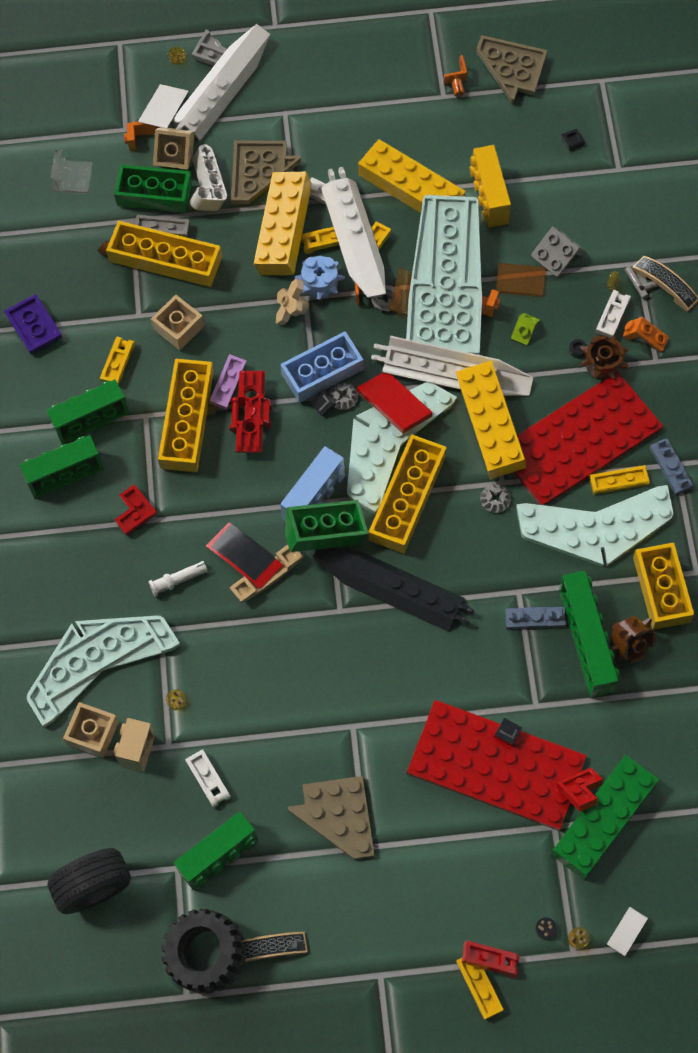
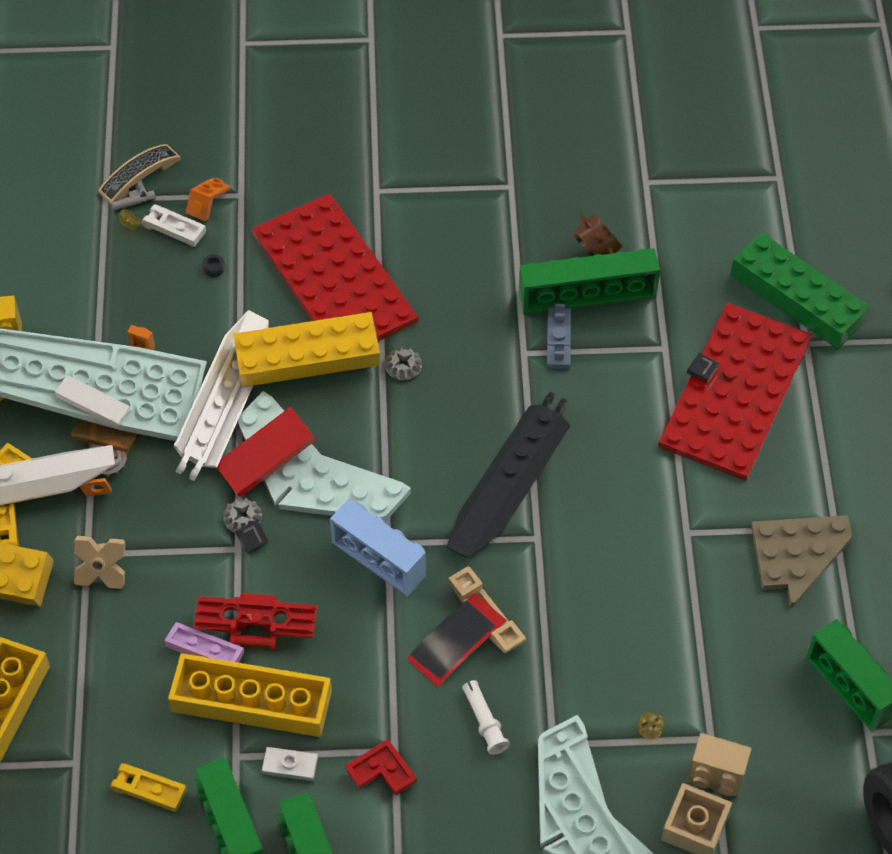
camera: 90 degrees left, 10 degrees down
tan brick [151,295,205,350] -> none
white plate [185,749,231,808] -> none
light blue brick [280,332,364,403] -> none
green slope [285,500,369,552] -> none
light blue brick [295,255,345,300] -> none
yellow brick [368,434,447,554] -> none
clear orange piece [496,263,545,297] -> none
lime bracket [511,313,540,345] -> none
light aqua wing [516,485,673,567] -> none
light grey bracket [531,226,585,277] -> none
red plate [557,768,603,812] -> none
reddish brown brick [580,336,629,380] -> none
yellow tile [589,465,650,495] -> none
yellow brick [633,543,694,630] -> none
sand blue plate [650,439,693,495] -> none
none -> white tile [55,375,130,428]
none -> white plate [262,747,318,781]

